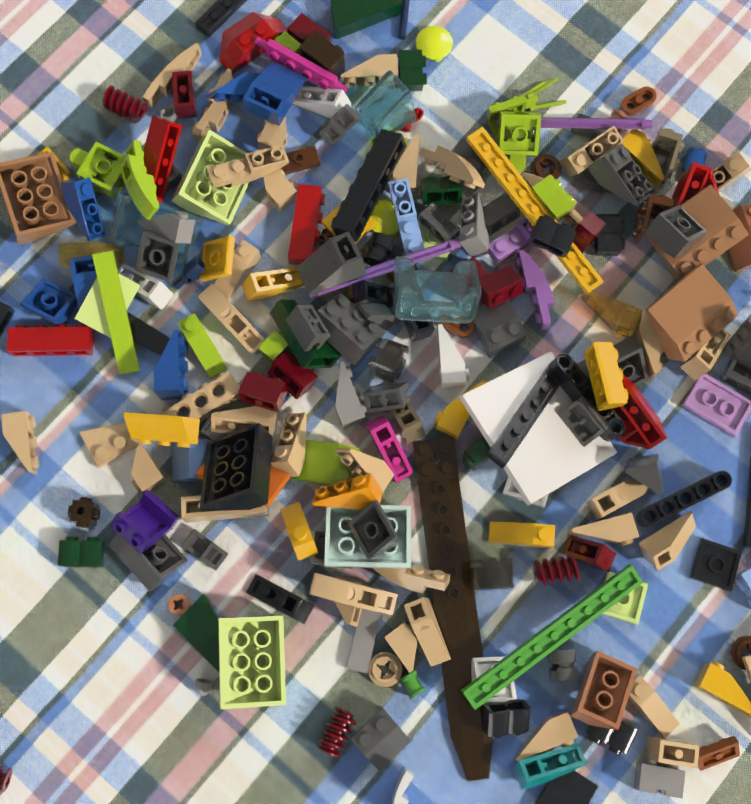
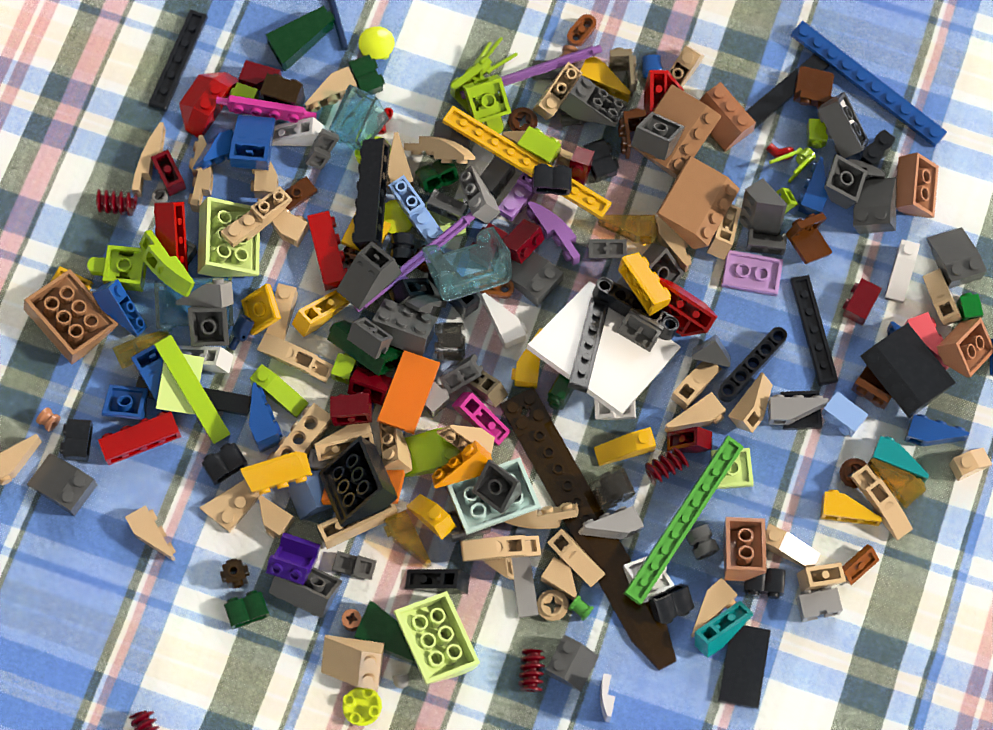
camera: 20 degrees left, 5 degrees down
none -> black brick [202,443,248,485]
none -> tan slope [321,635,385,690]
none -> neon yellow dish [342,687,382,726]
none -> orange tile [377,350,440,434]
none -> clear yellow slope [383,510,431,568]
none -> light grey slope [578,506,644,540]
none -> dark grey hinge [588,239,627,259]
none -> light grey slope [768,395,829,425]

